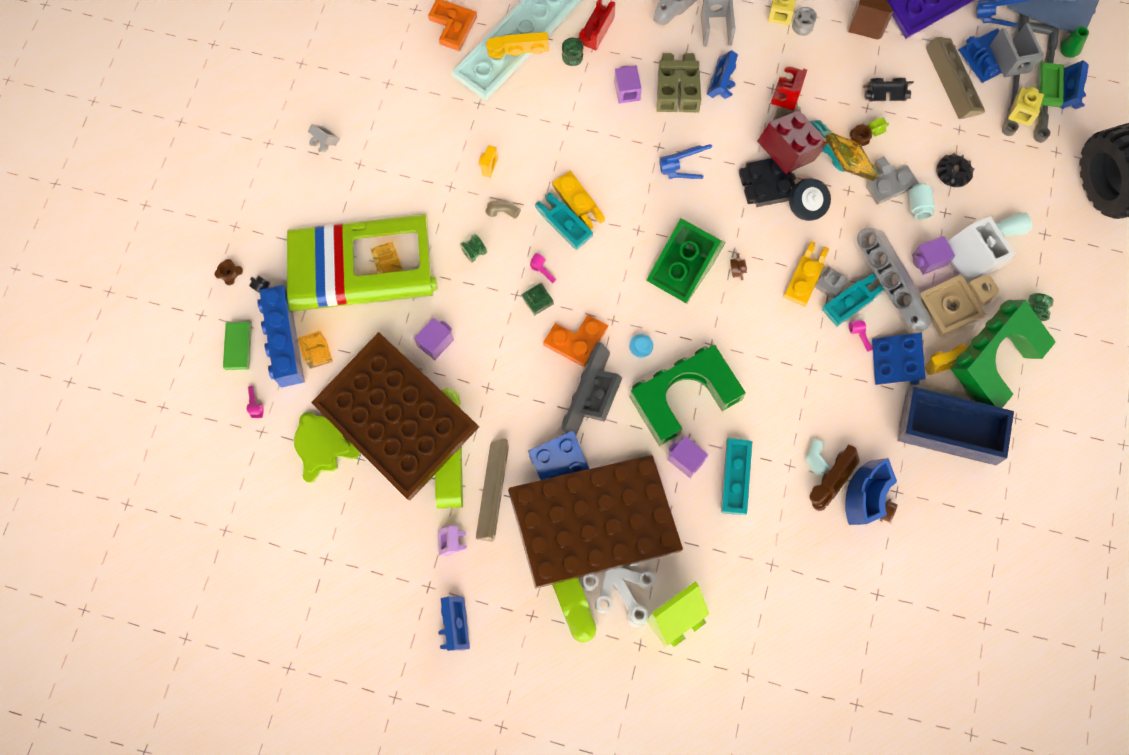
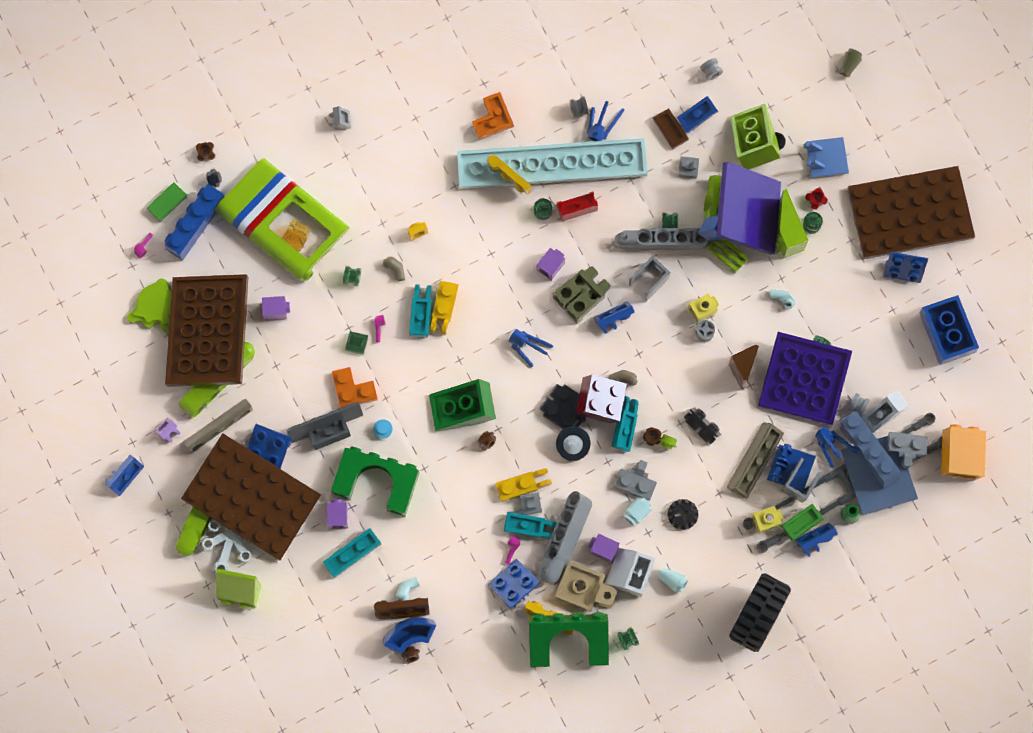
camera: 45 degrees right, 5 degrees up
clear yellow panel [297,331,333,369] -> none
red hinge [770,67,808,111] -> none
clear yellow tile [825,132,879,181] -> none
dark blue piece [897,387,1014,466] -> none

